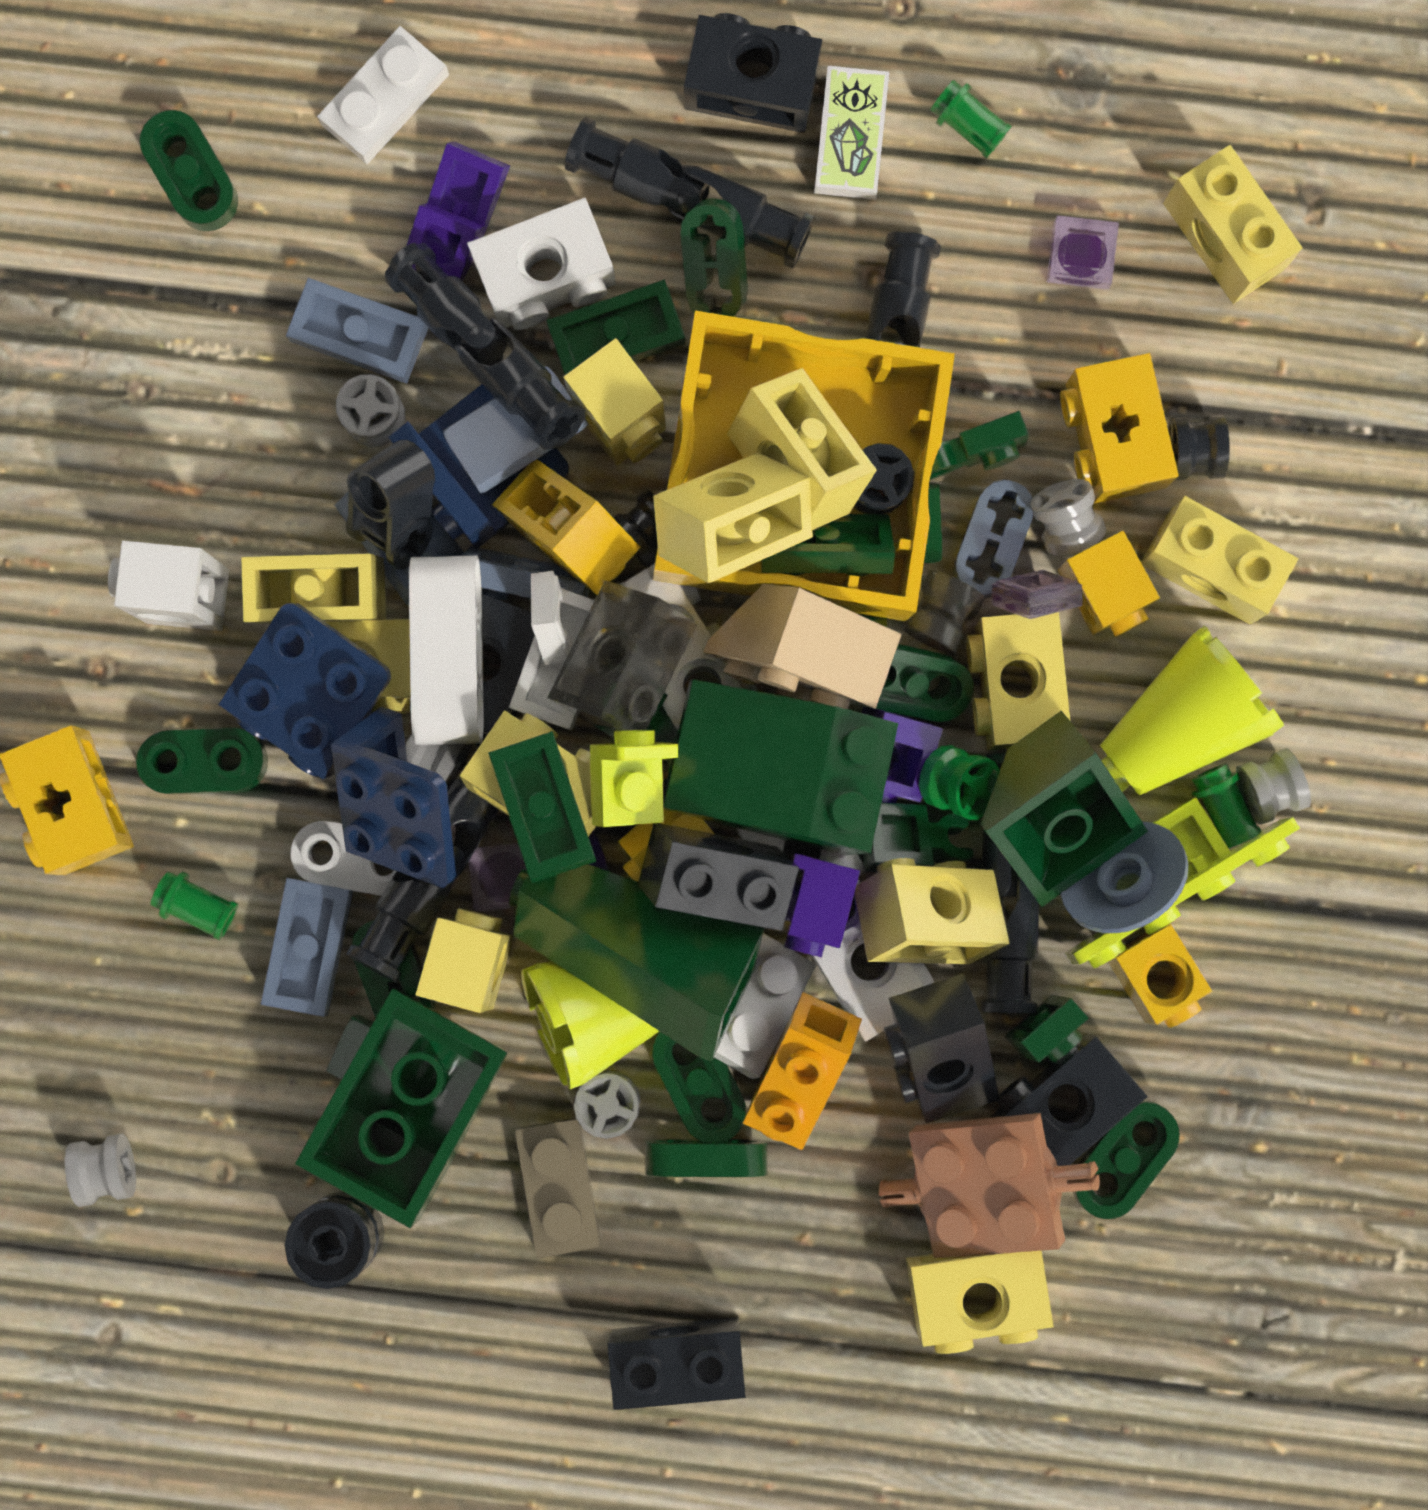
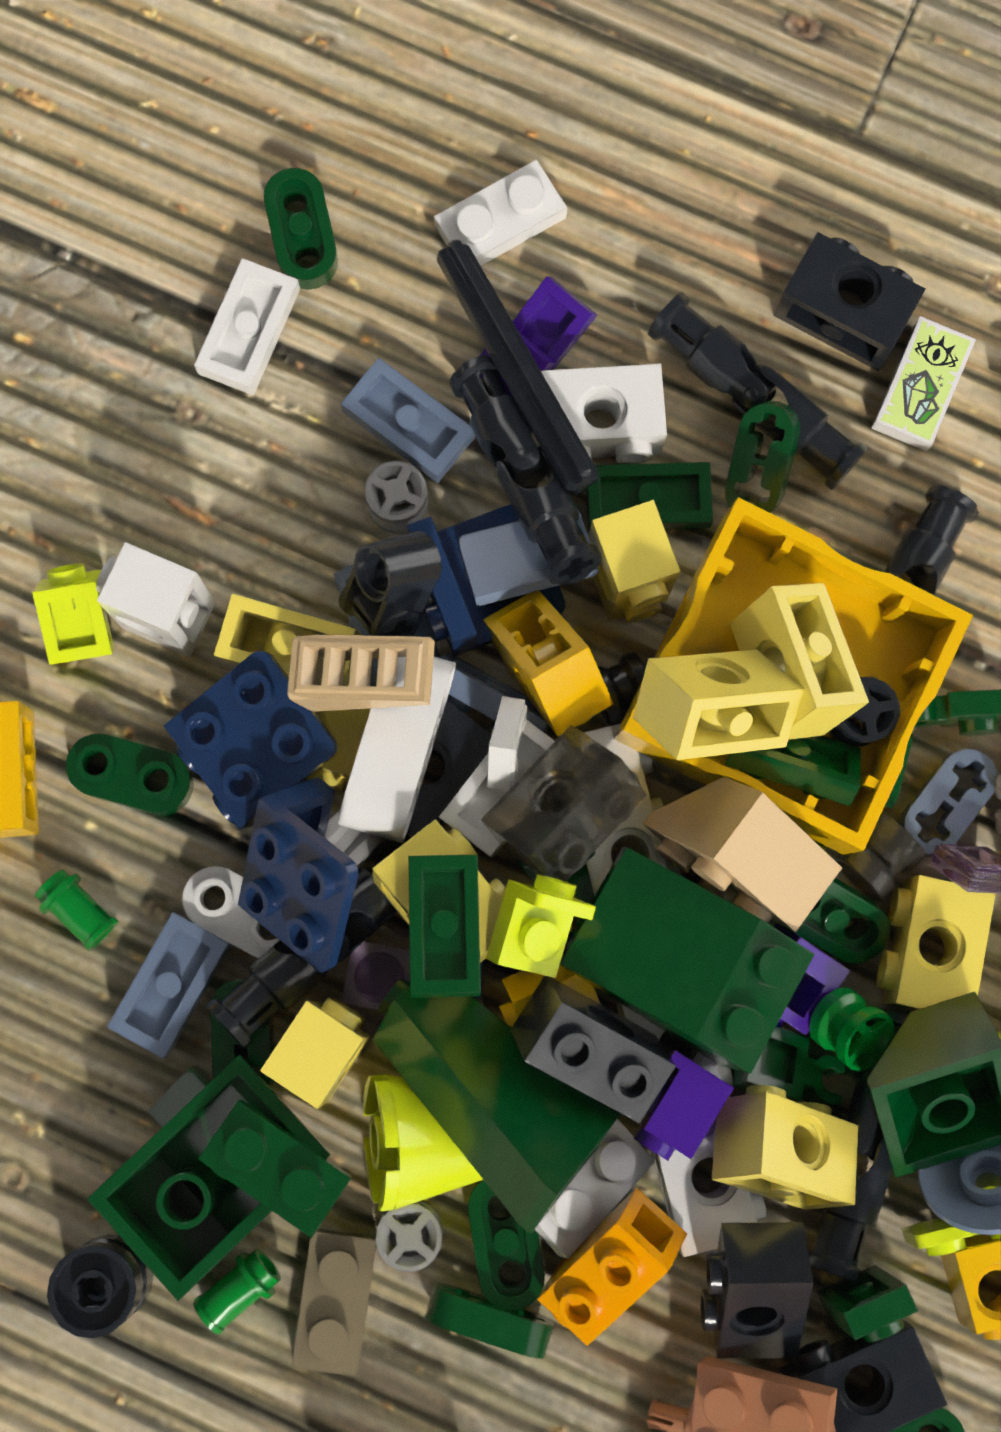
camera: 10 degrees right, 5 degrees down
none -> neon yellow bracket [32,563,114,665]
none -> green pin [193,1248,281,1334]
none -> white plate [194,258,300,396]
none -> dark green plate [198,1100,353,1238]
none -> tan slope [288,635,435,712]
none -> black axle [437,240,598,494]

